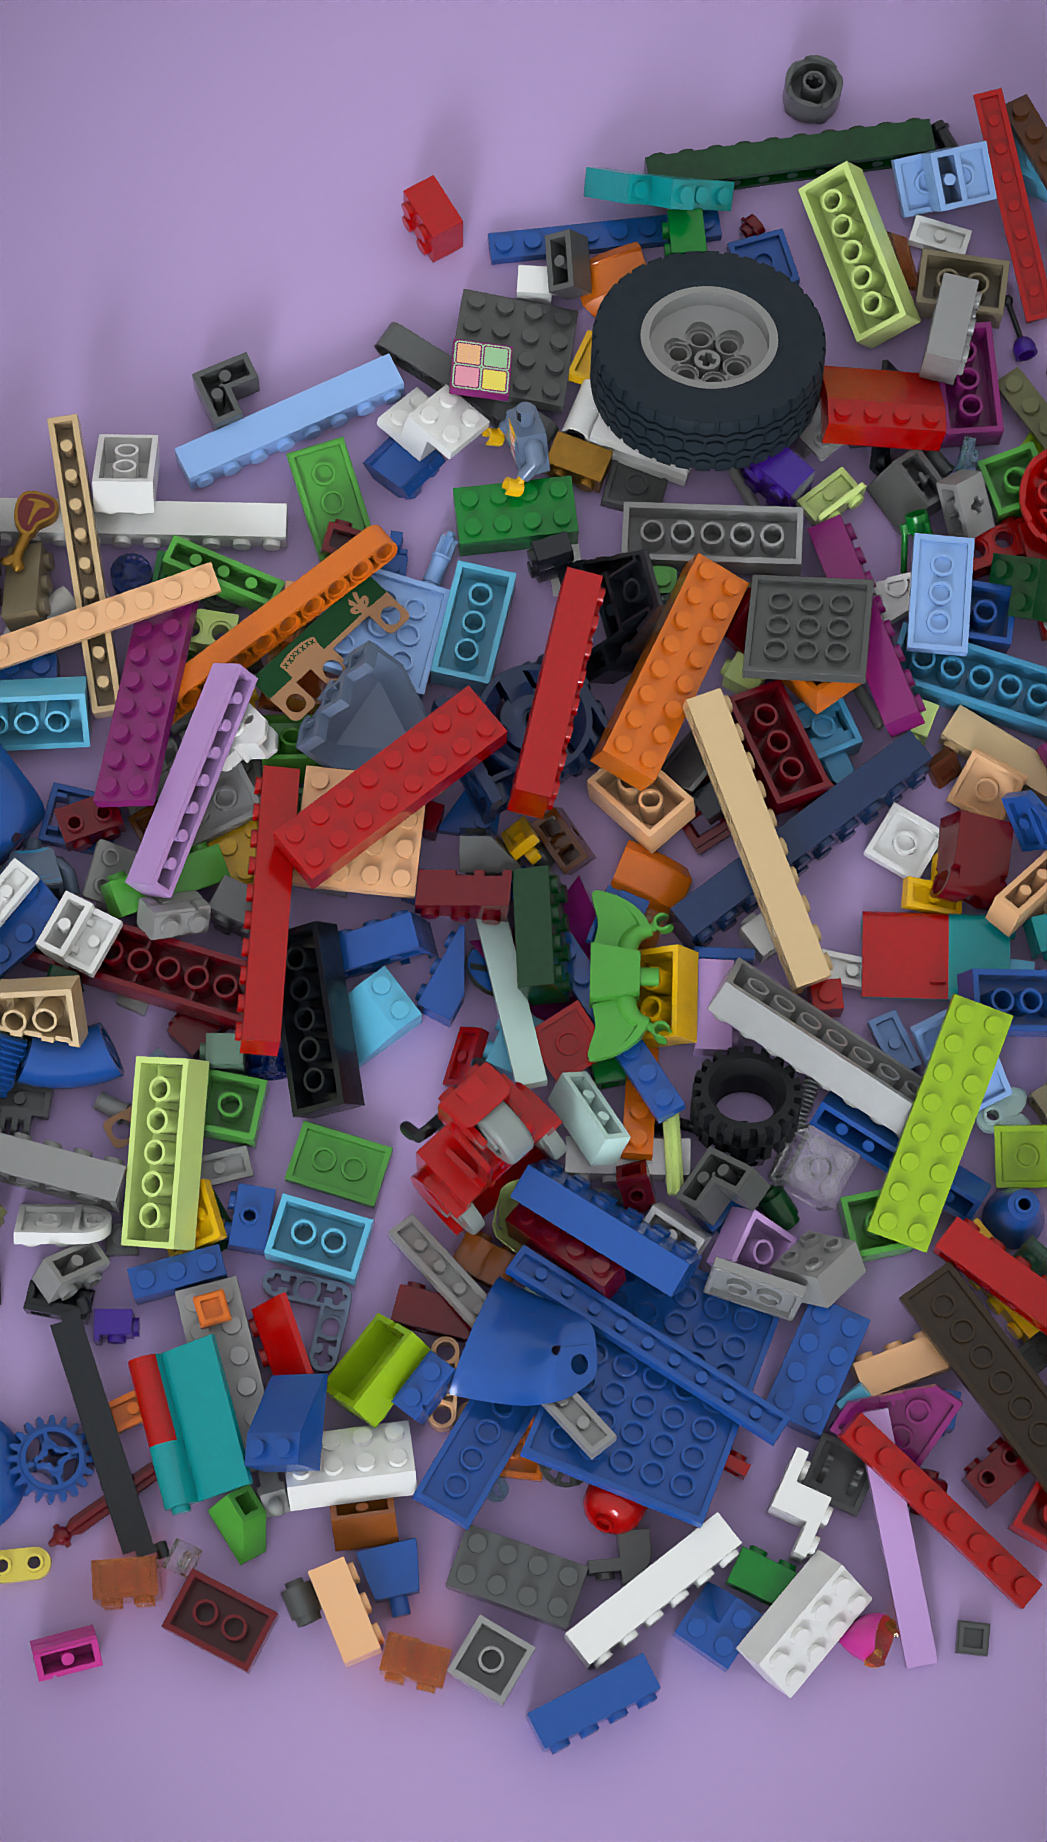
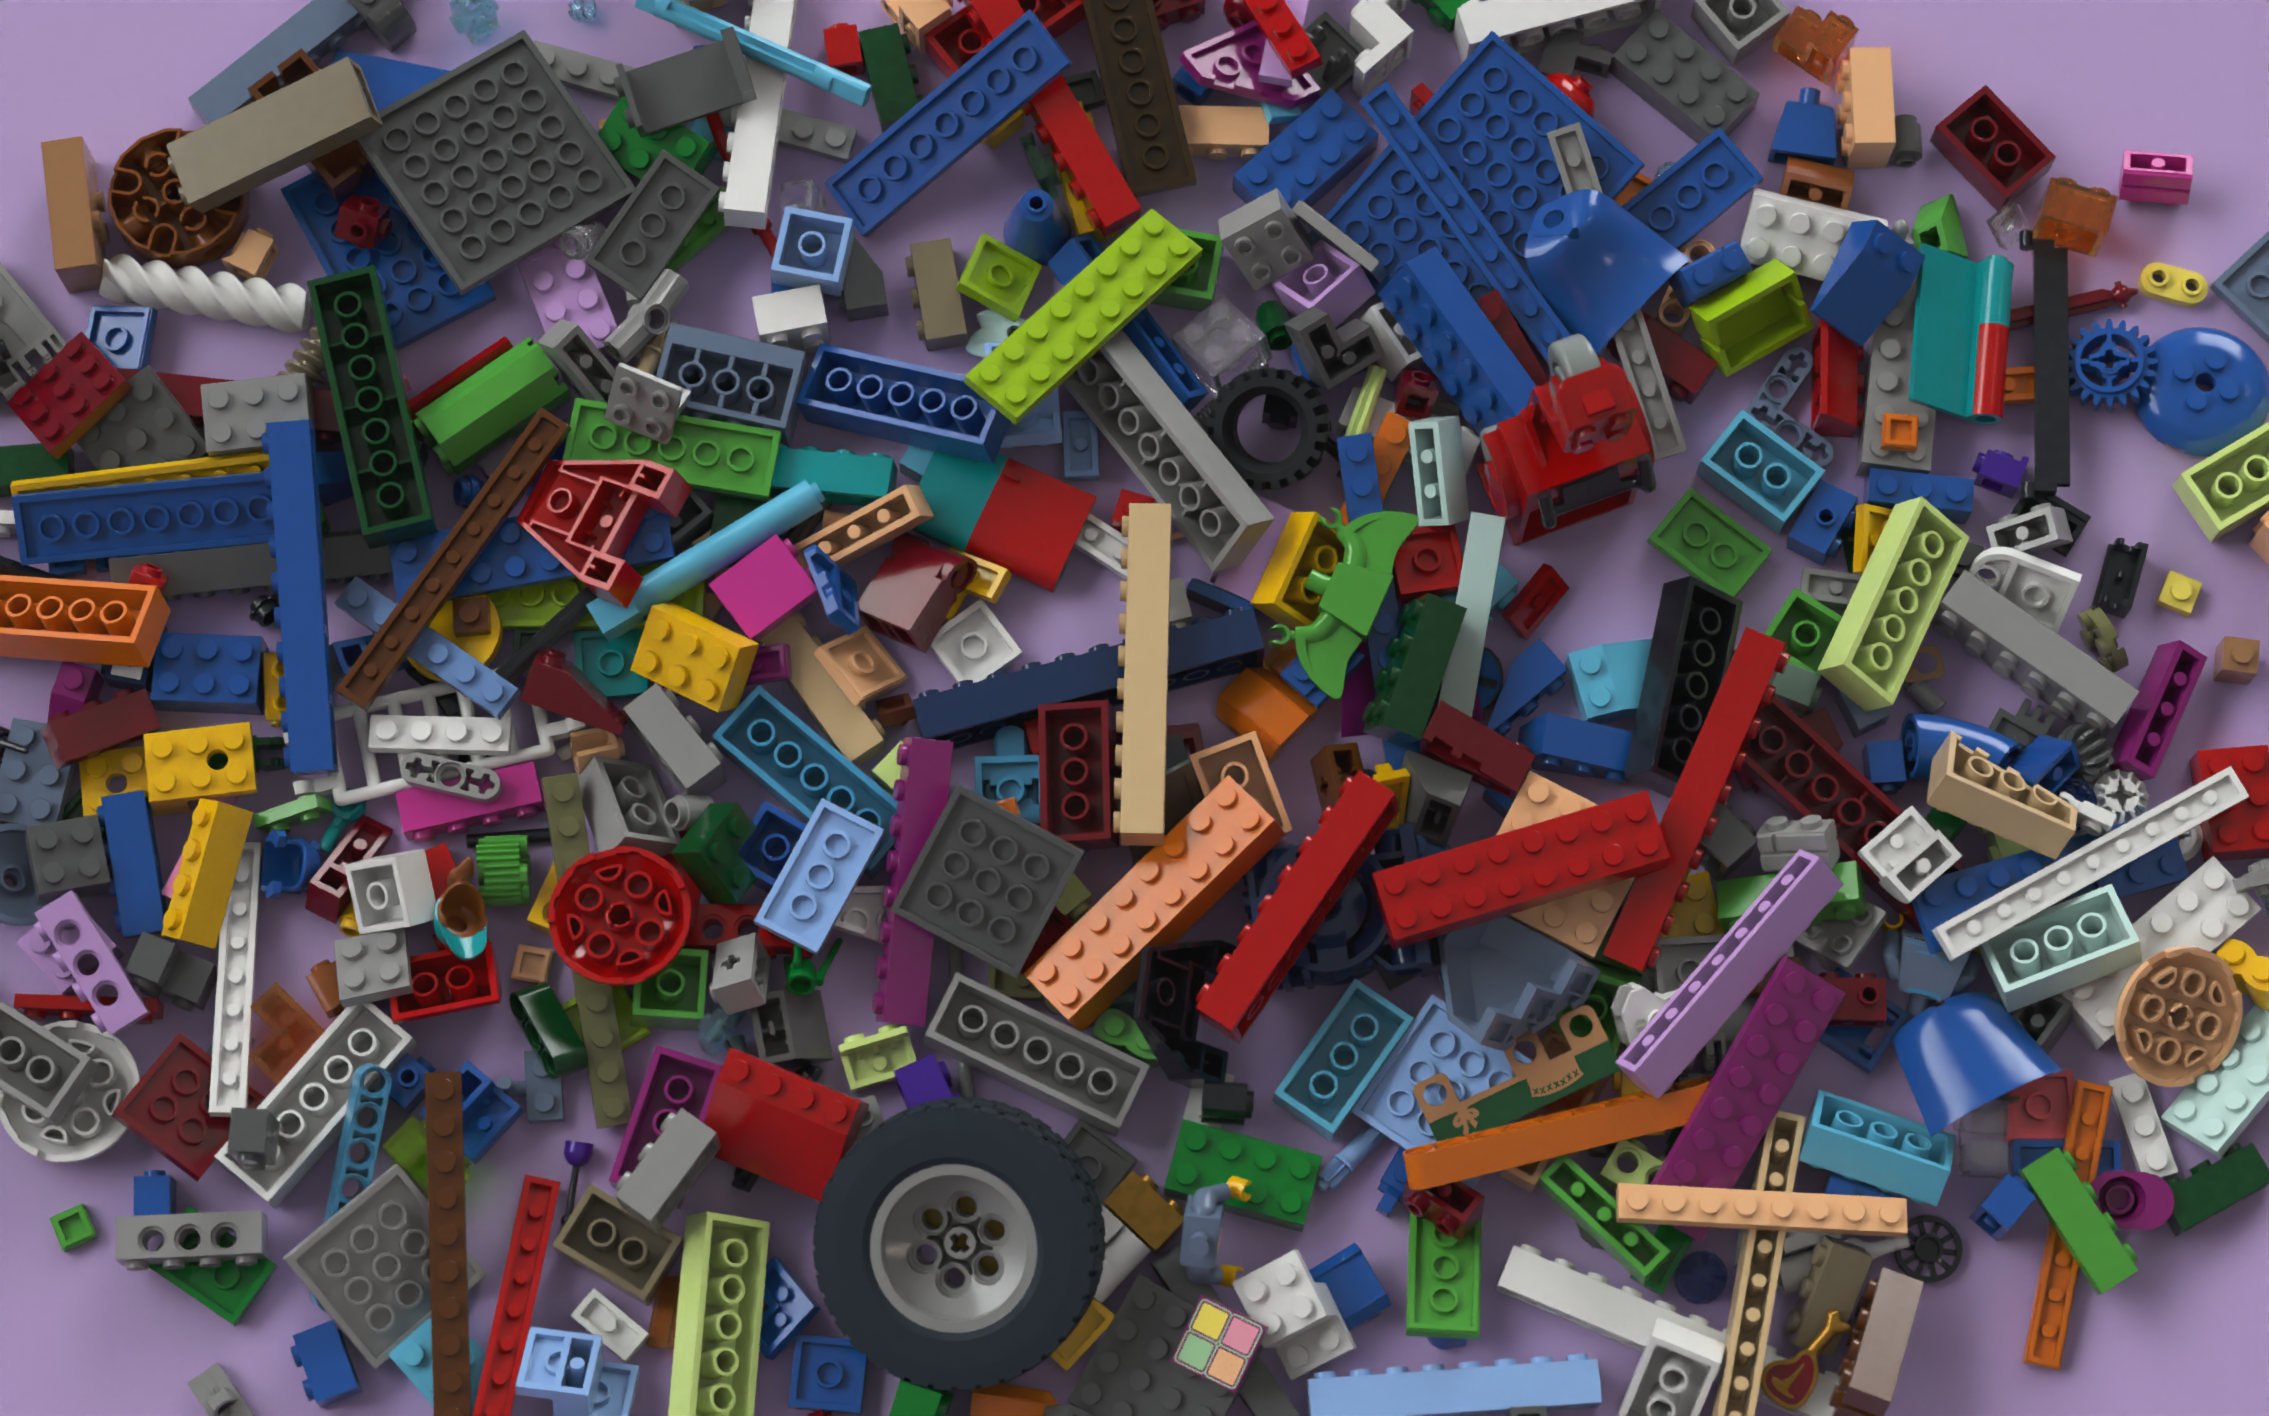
camera: 155 degrees left, 0 degrees up
none -> blue plate [759,1256,821,1360]
none -> blue brick [1862,740,1906,796]

